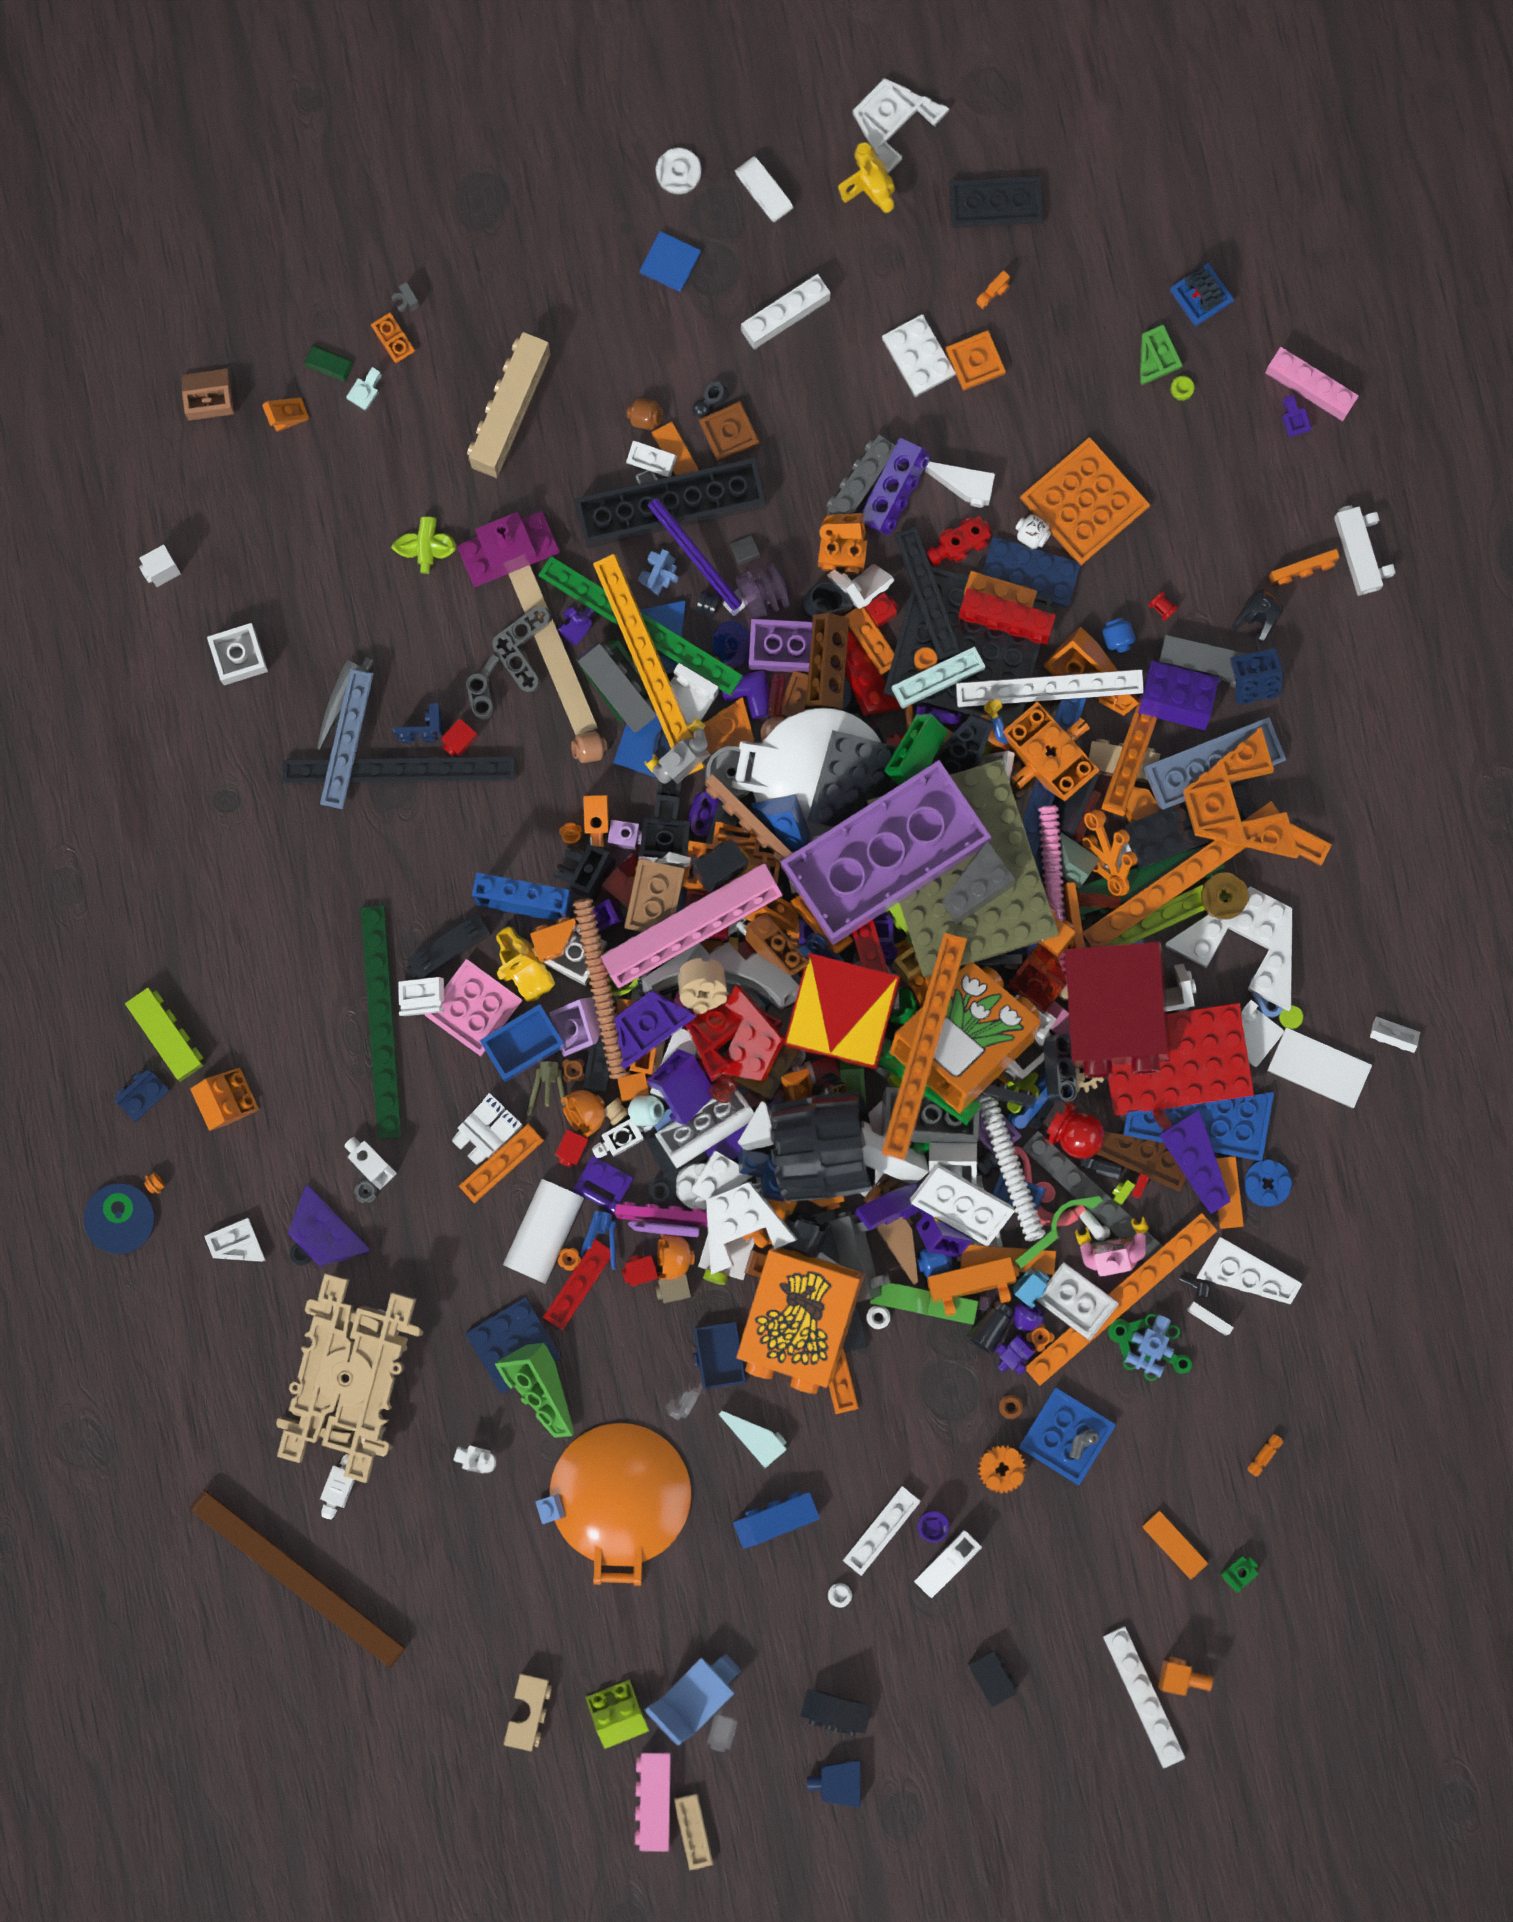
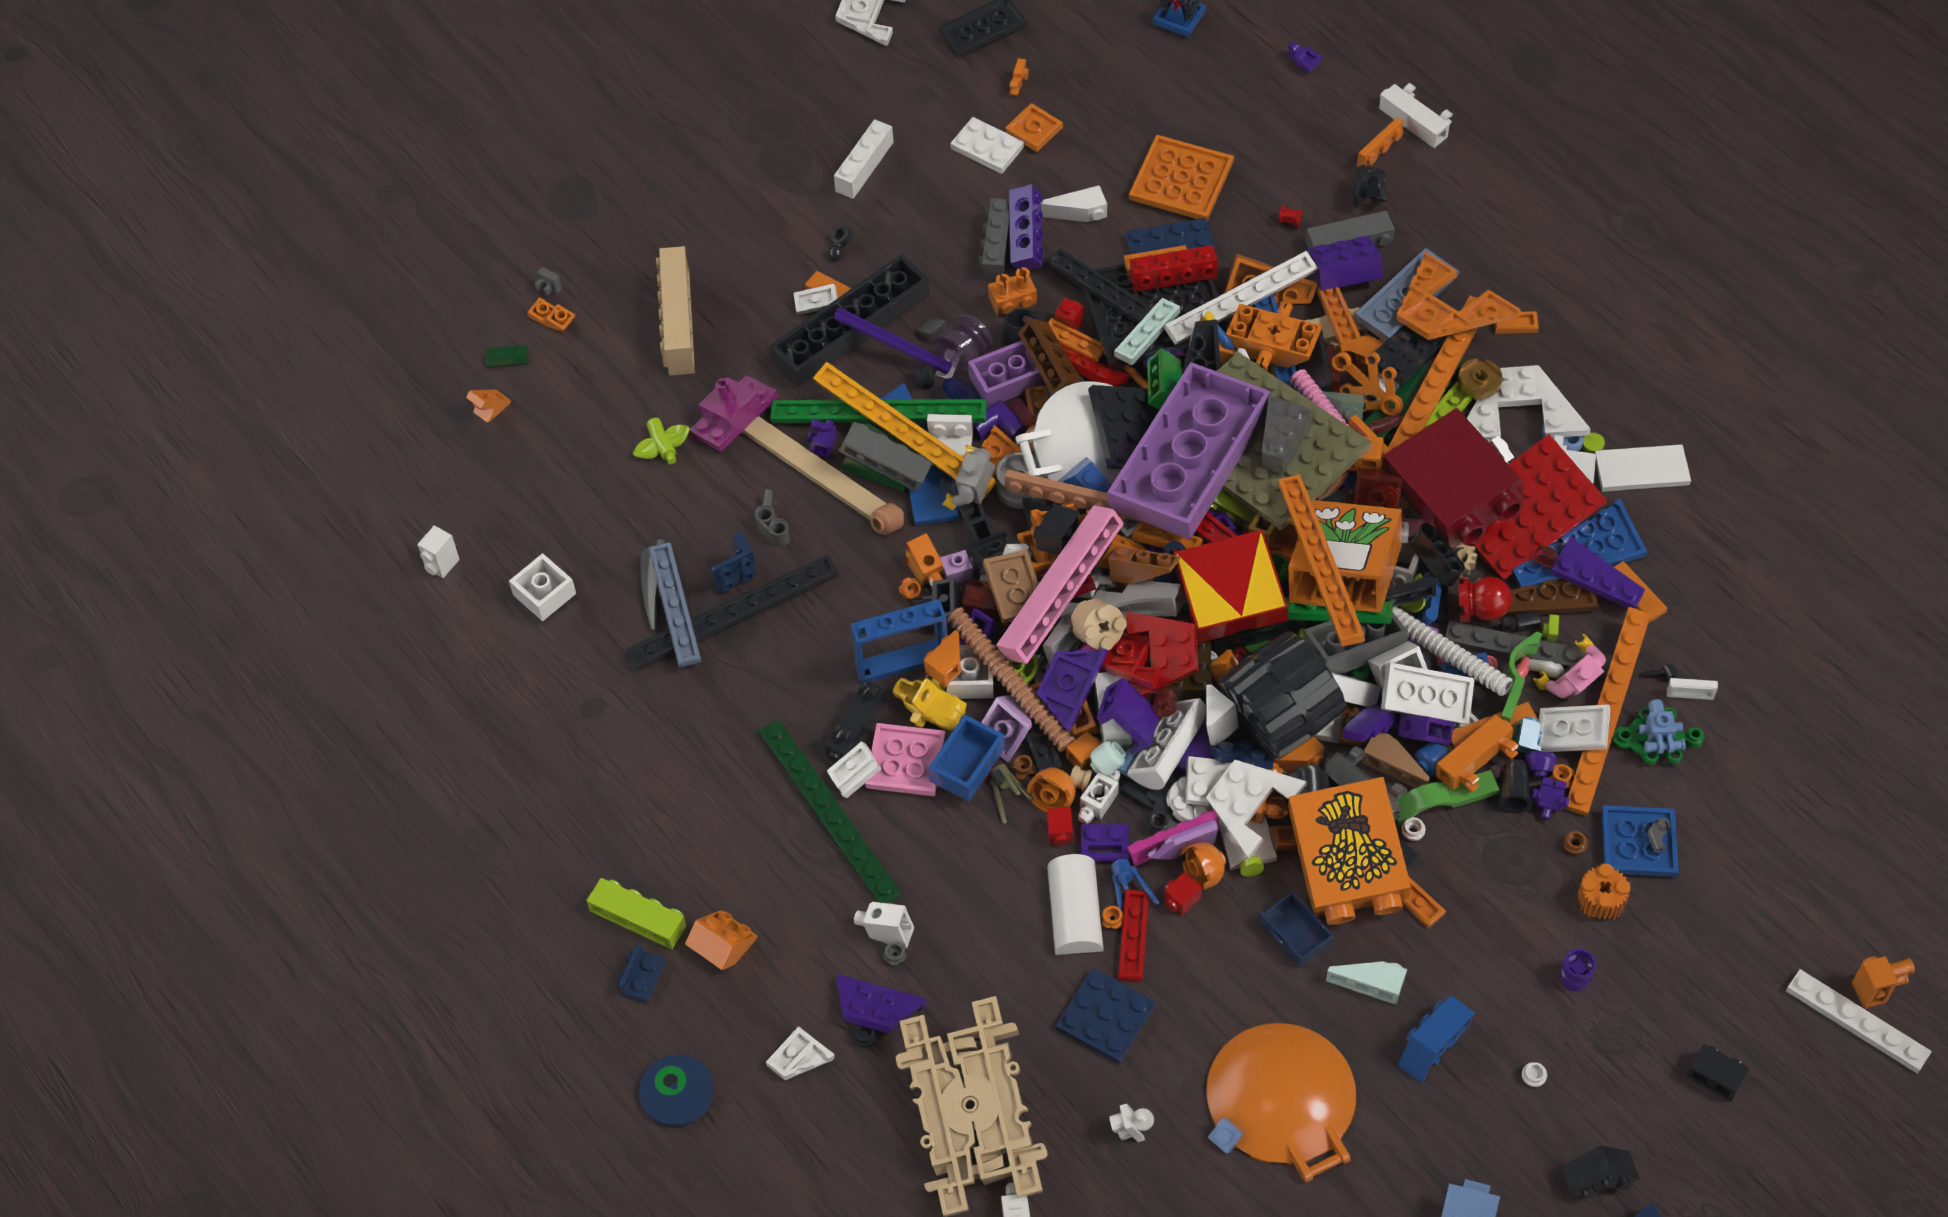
camera: 25 degrees left, 25 degrees down
orange plate [144,1172,165,1194] -> none
nougat slope [182,369,234,420] -> none
light aqua plate [346,367,382,411] -> none
red brick [441,718,478,757] -> none
white hips [452,1093,522,1165] -> none
orange tile [459,1123,544,1204] -> none
dark grey beam [492,606,552,692] -> none
bright green wedge [495,1343,574,1438] -> none
dark orange head [627,398,663,430] -> none
medium blue hips [638,549,679,596] -> none
blue tile [640,231,701,293] -> none
dark tan brick [655,1274,691,1304] -> none
white tile [656,148,701,194] -> none
clear bracket [665,1389,700,1420] -> none
dark purple plate [688,791,718,837] -> none
dark orange plate [698,401,759,462] -> none
white beam [735,156,793,222] -> none
orange leg [820,513,866,544] -> none
white bracket [827,564,894,609] -> none
yellow piece [838,143,895,213] -> none
white plate [843,1487,921,1576] -> none
orange tile [914,647,938,671] -> none
white slope [914,1530,981,1598] -> none
red brick [925,516,992,567] -> none
white head [1015,514,1051,549] -> none
blue head [1102,618,1136,653] -> none
red tile [1130,1173,1149,1199] -> none
bright green wing [1140,325,1182,385] -> none
orange tile [1142,1511,1208,1580] -> none
lime tile [1171,376,1194,400] -> none
white wing [1197,1237,1302,1304] -> none
green brick [1220,1556,1258,1593] -> none
dark blue bracket [1230,648,1283,704] -> none
blue plate [1244,1160,1292,1207] -> none
orange axle [1247,1434,1283,1476] -> none
bright pink brick [1265,347,1358,421] -> none
white plate [1370,1017,1420,1053] -> none

